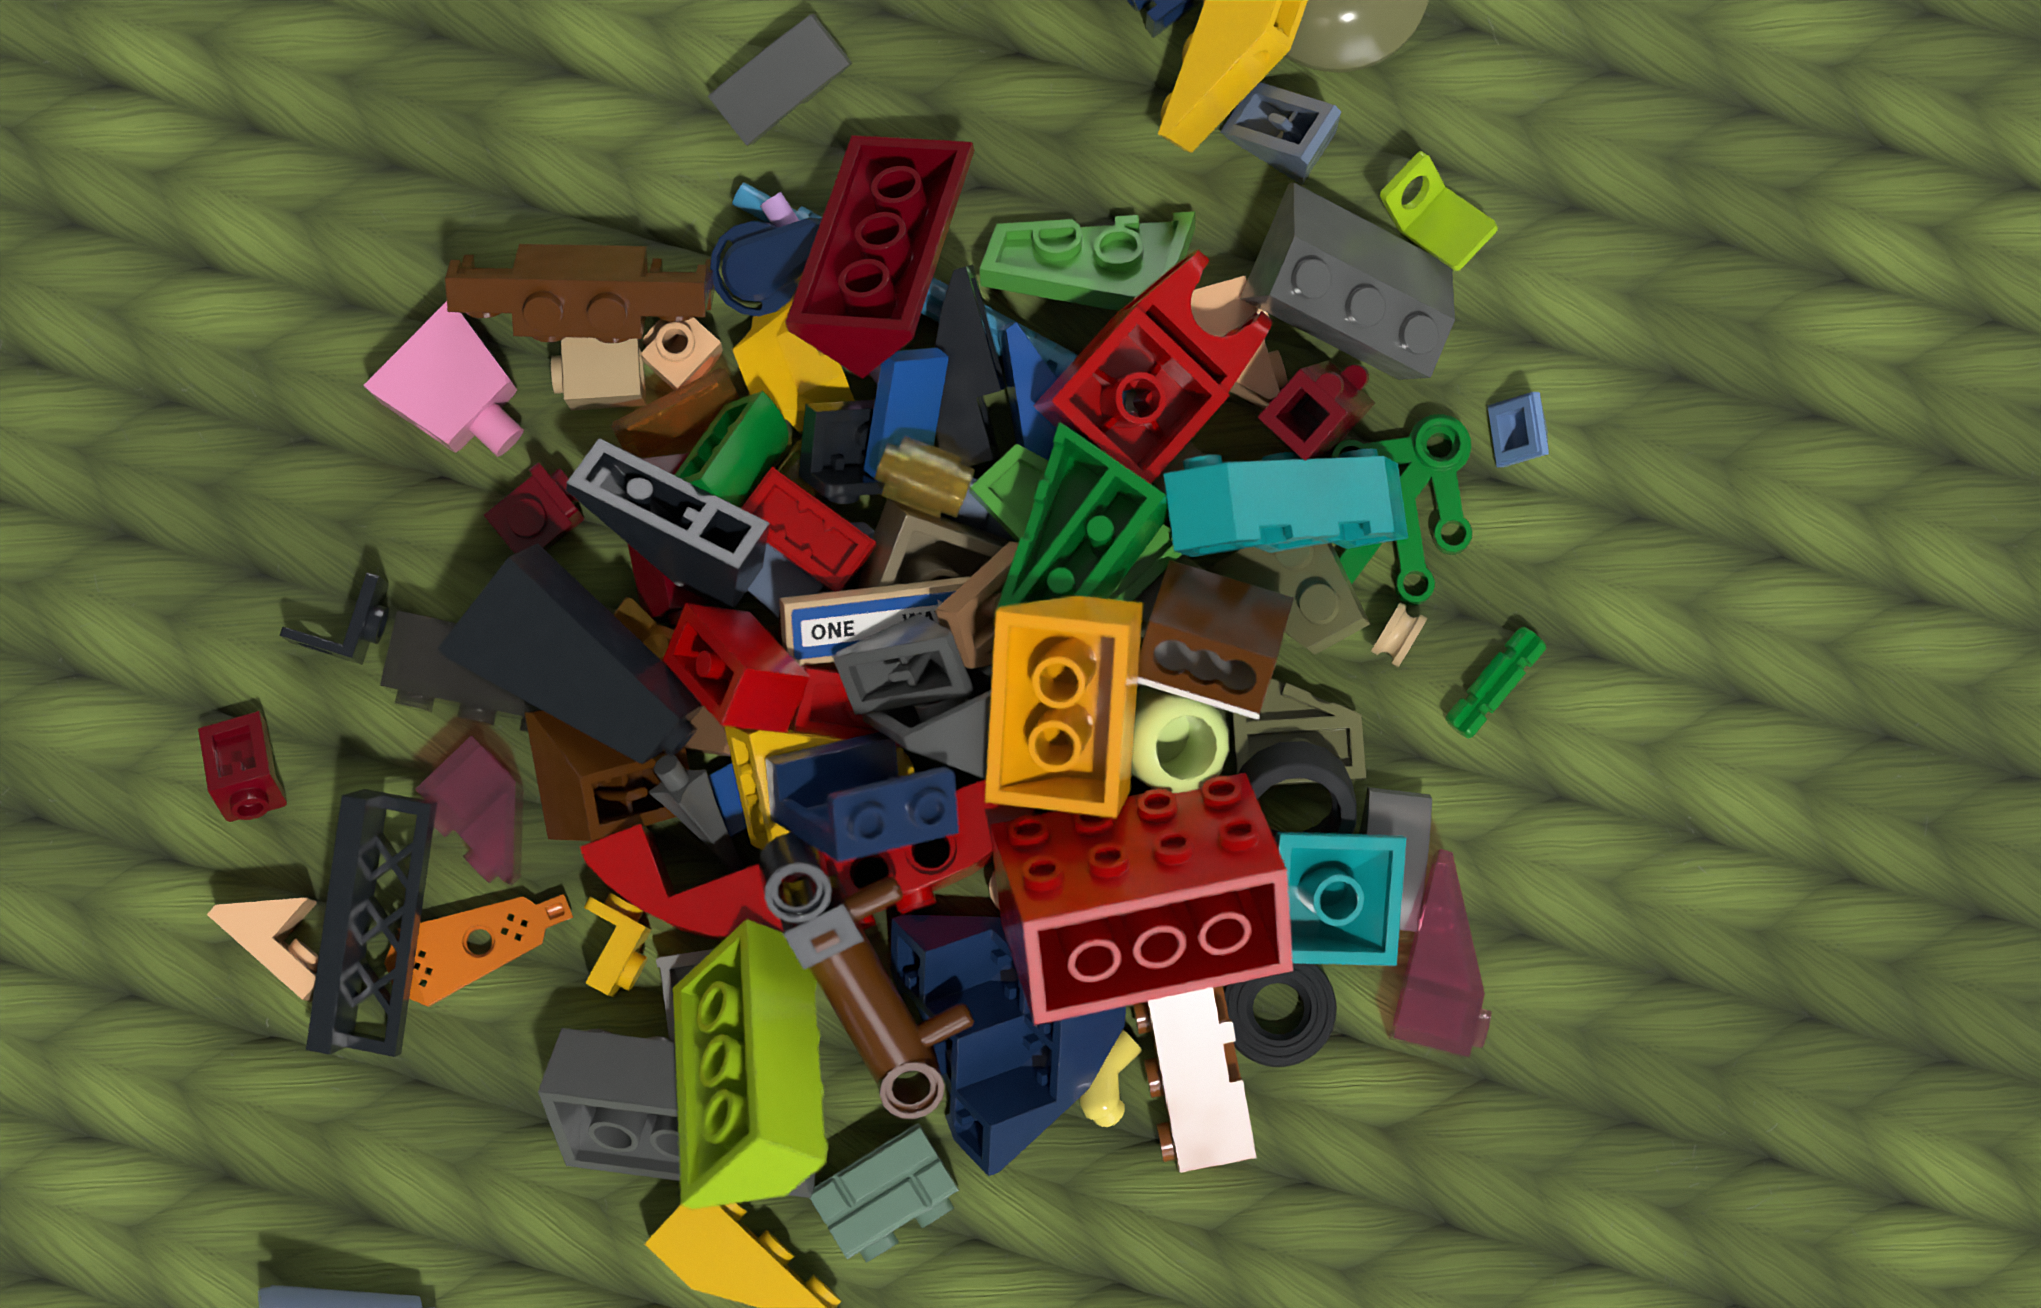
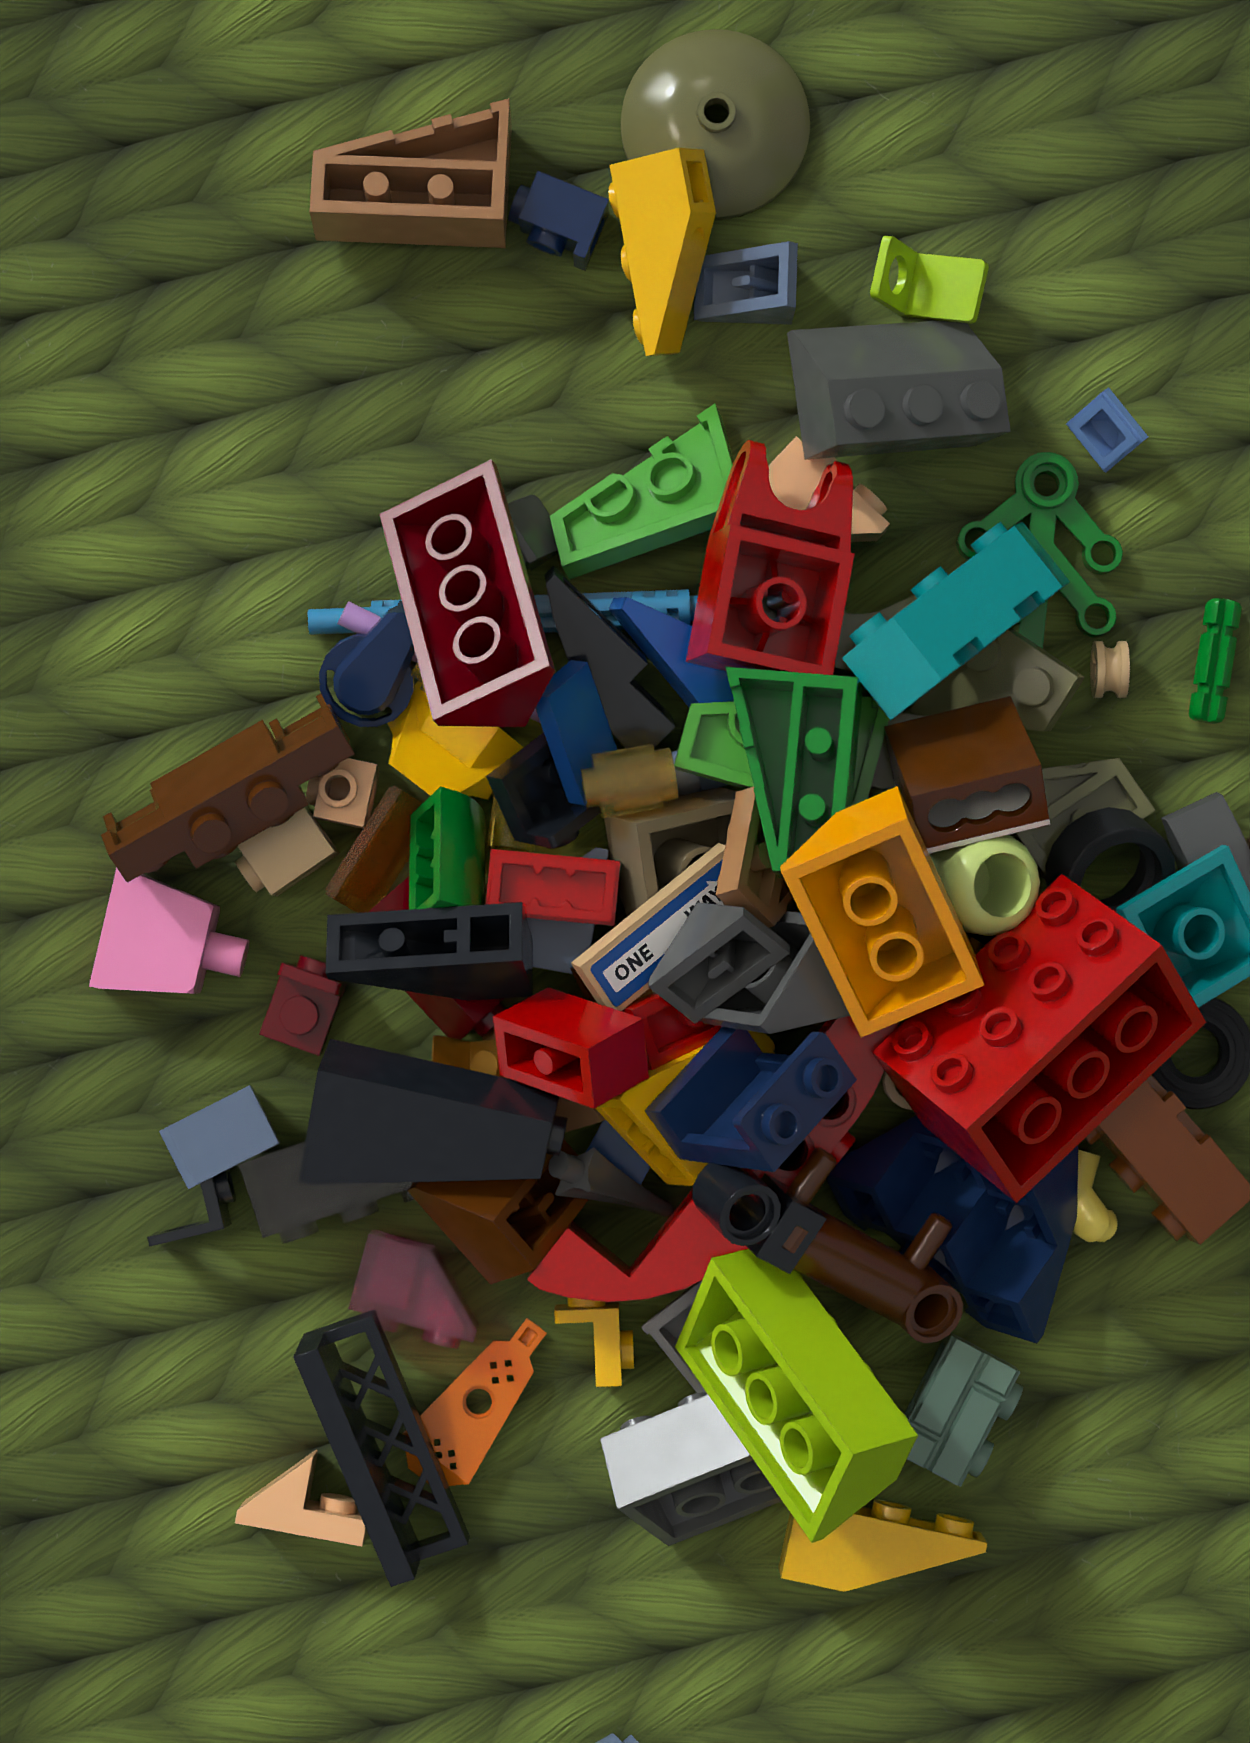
camera: 30 degrees left, 5 degrees up
dark red bracket [198,711,287,822] -> none
dark grey slope [708,14,853,146] -> none
dark red brick [1258,361,1376,461] -> none
none -> sand blue slope [159,1085,281,1189]
none -> dark grey slope [508,495,558,571]

